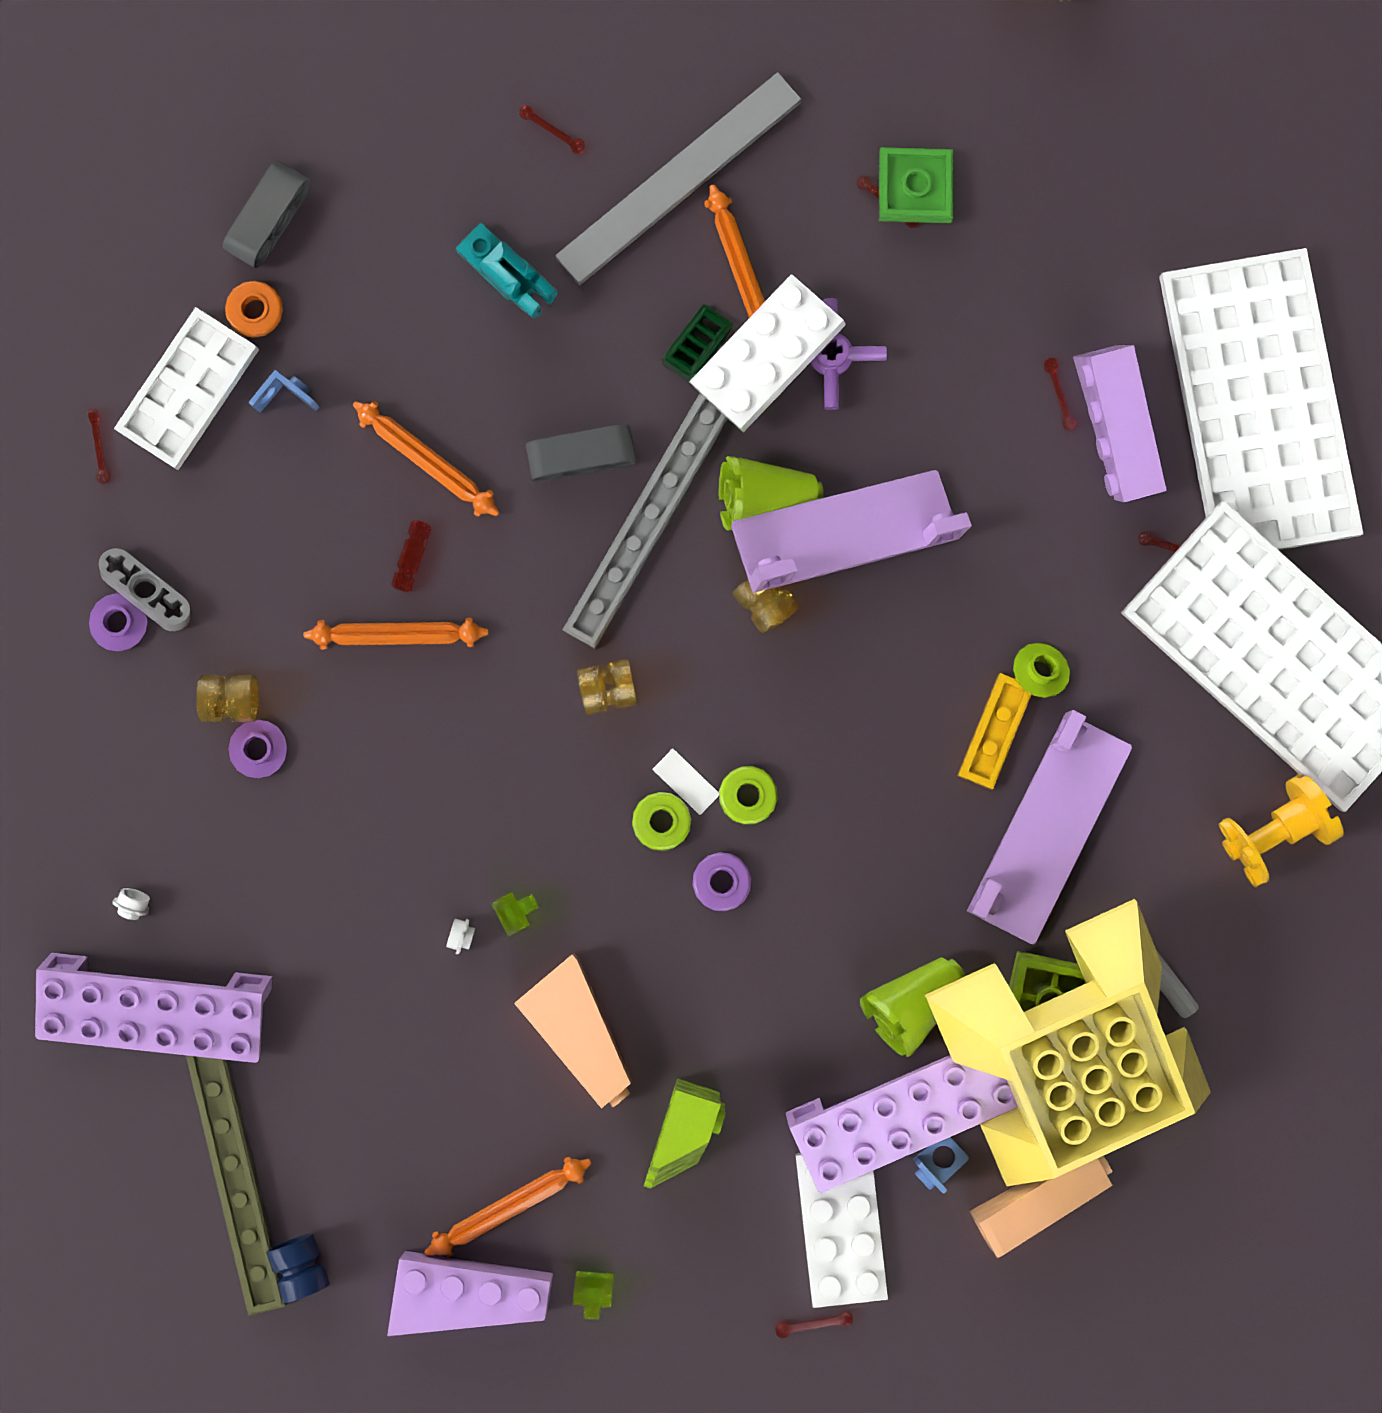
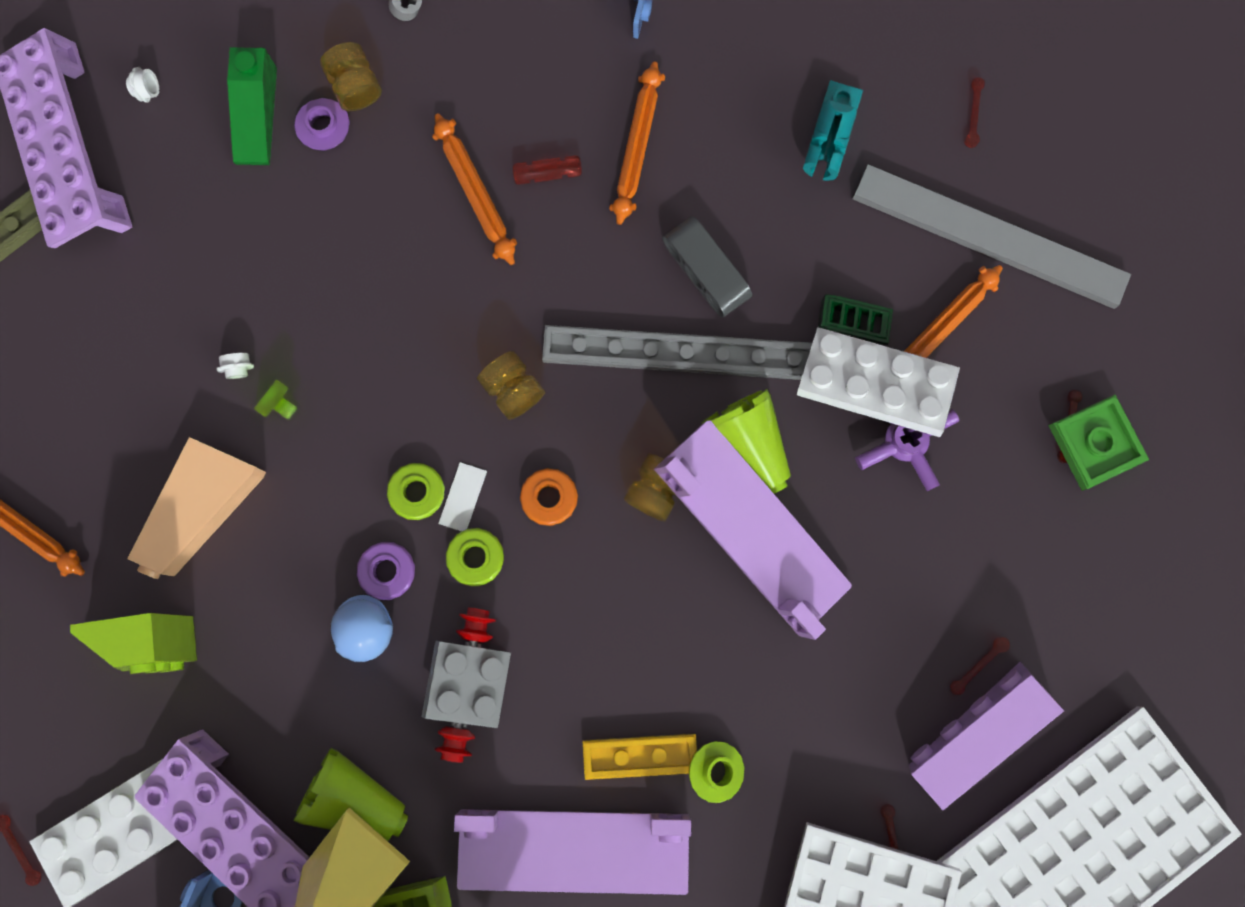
camera: 60 degrees right, 5 degrees down
none -> green slope [227,47,277,165]
none -> light blue helmet [331,595,393,662]
none -> light grey plate [421,607,511,763]
none -> orange piece [520,468,578,526]

